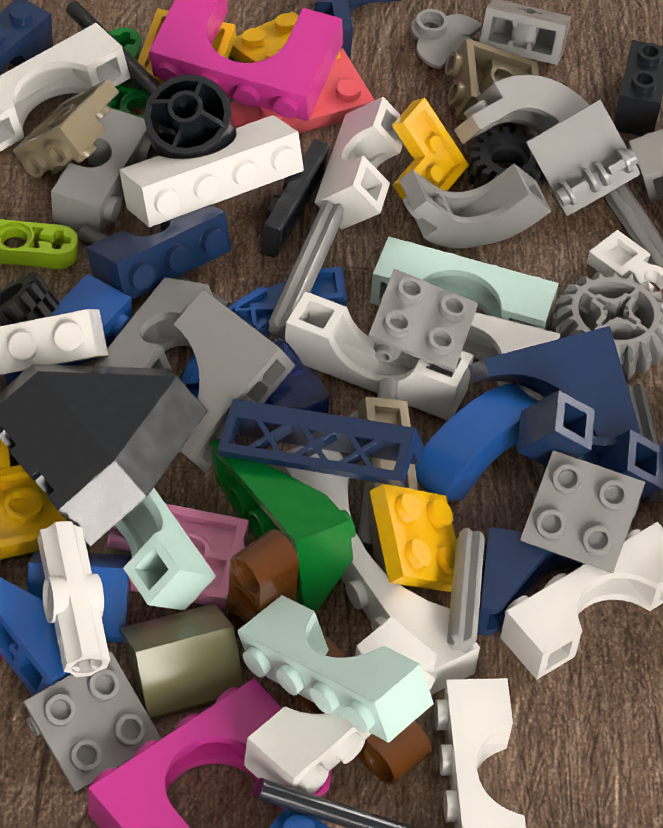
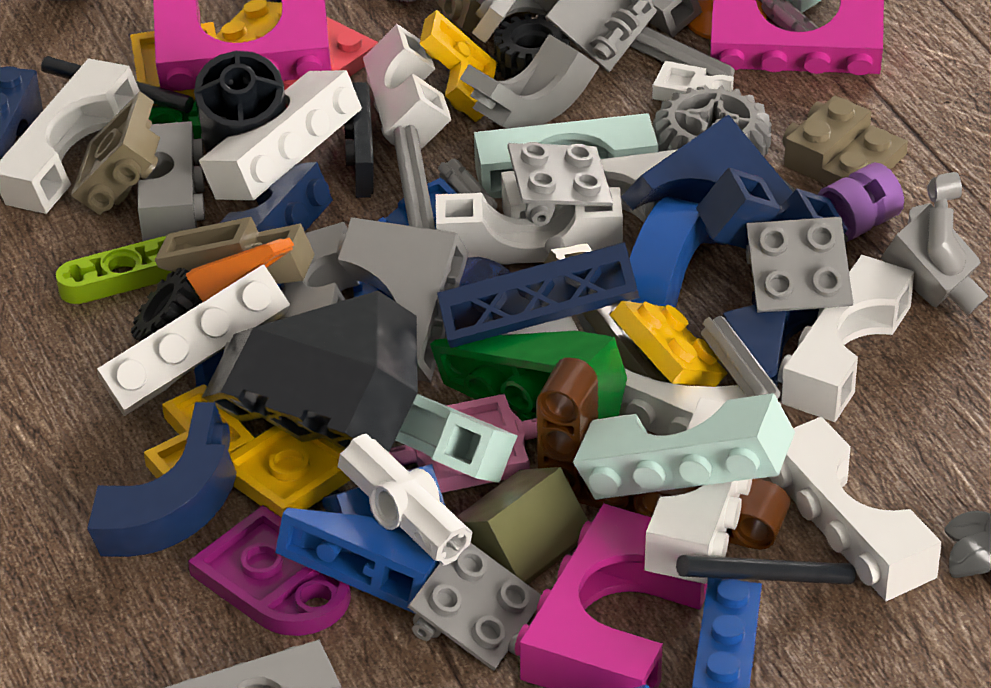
camera: 20 degrees left, 10 degrees down
none -> dark tan slope [155,217,315,284]
none -> orange slope [186,237,295,302]
none -> light grey axle [438,158,497,210]

